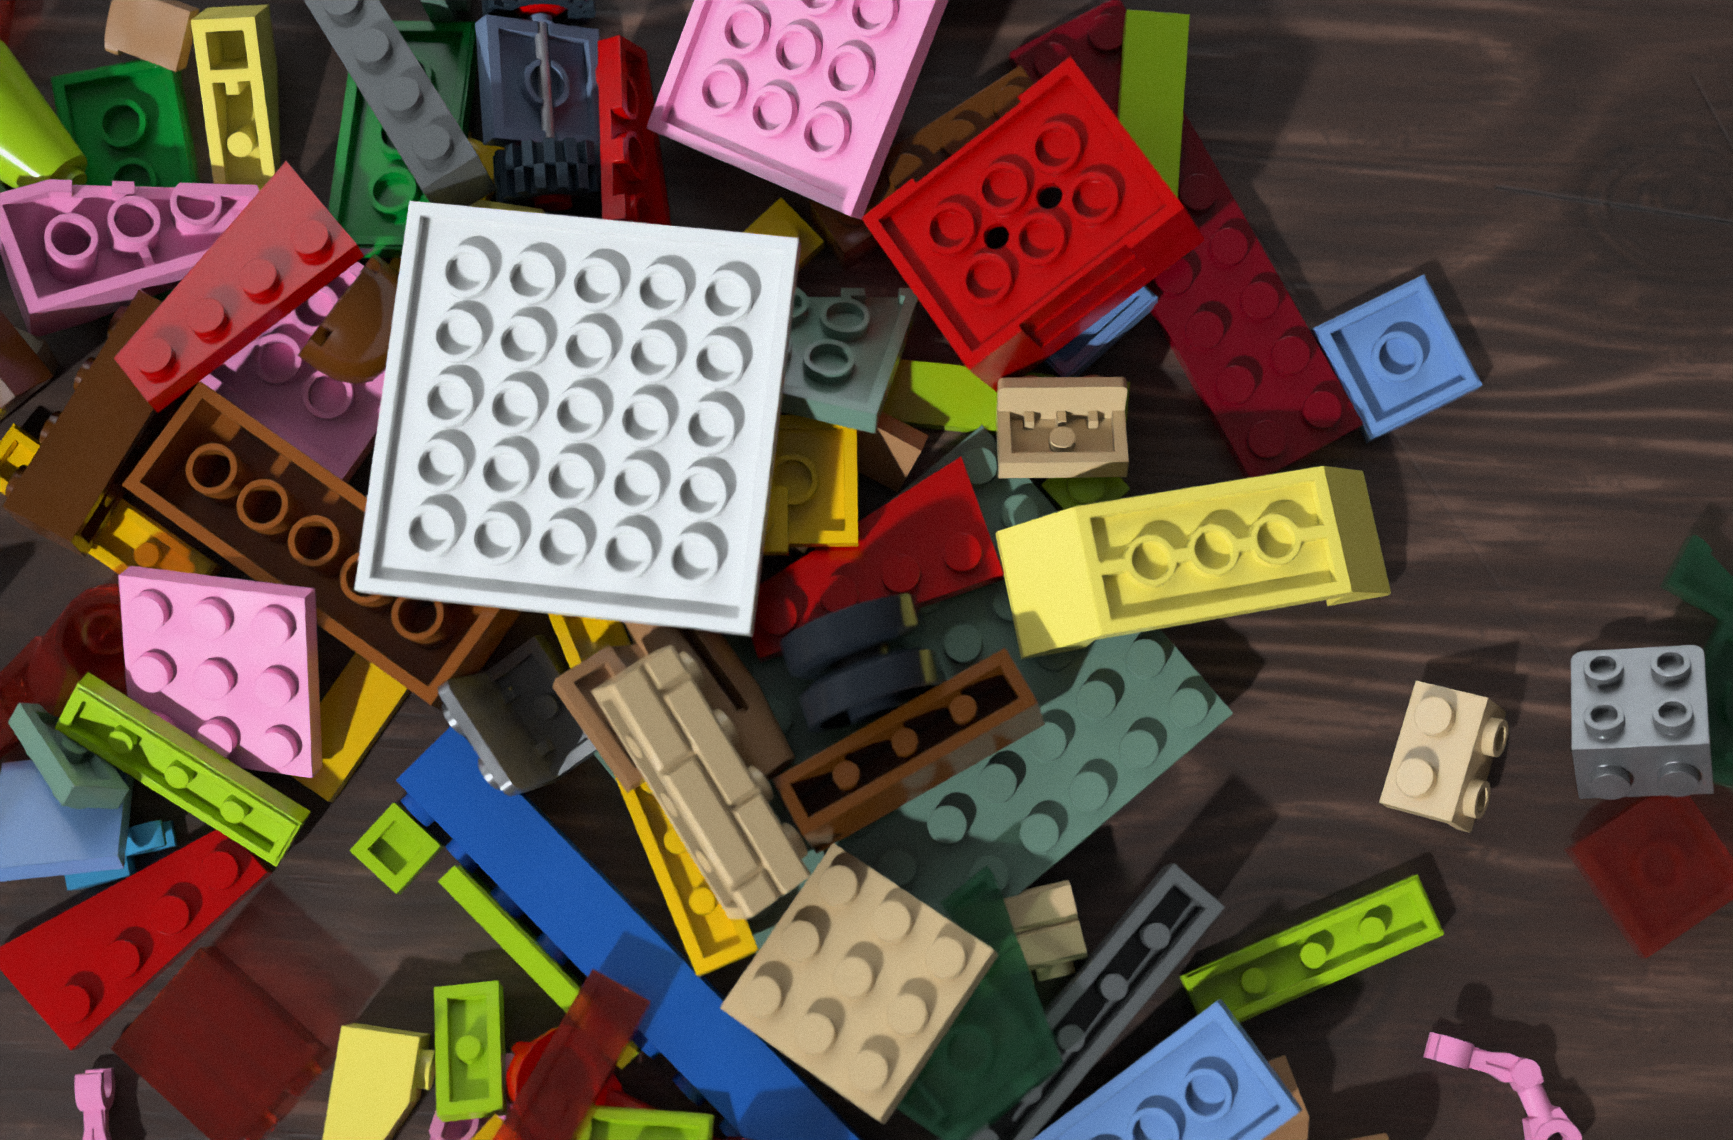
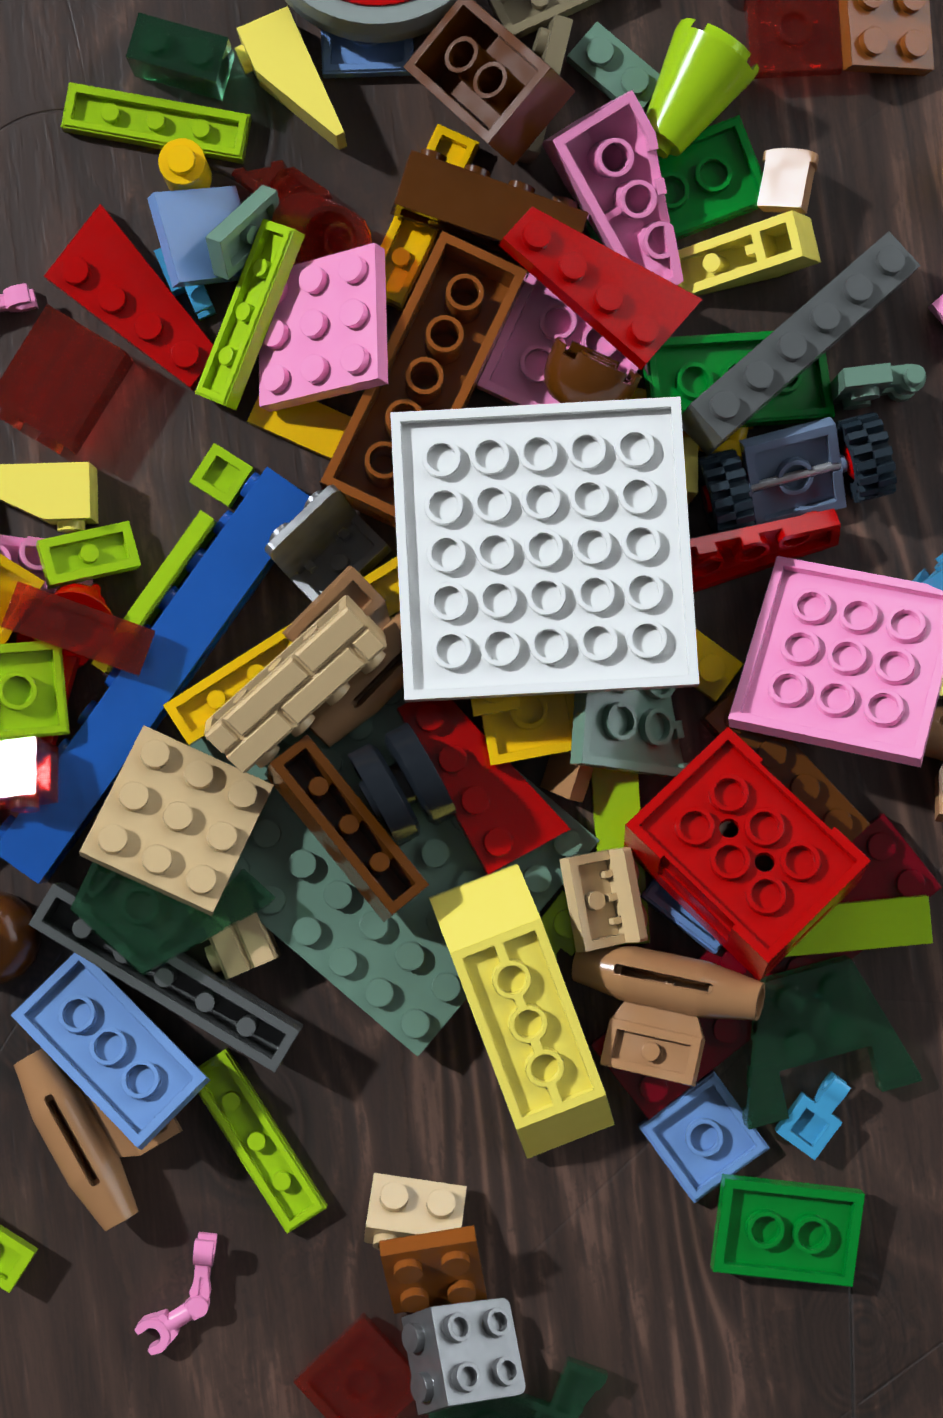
camera: 75 degrees right, 5 degrees up
none -> dark orange plate [379,1225,487,1314]
none -> medium nougat plate [572,945,765,1087]
none -> green plate [710,1174,865,1287]
none -> clear green wing [742,955,922,1130]
none -> dark azure plate [774,1071,851,1160]

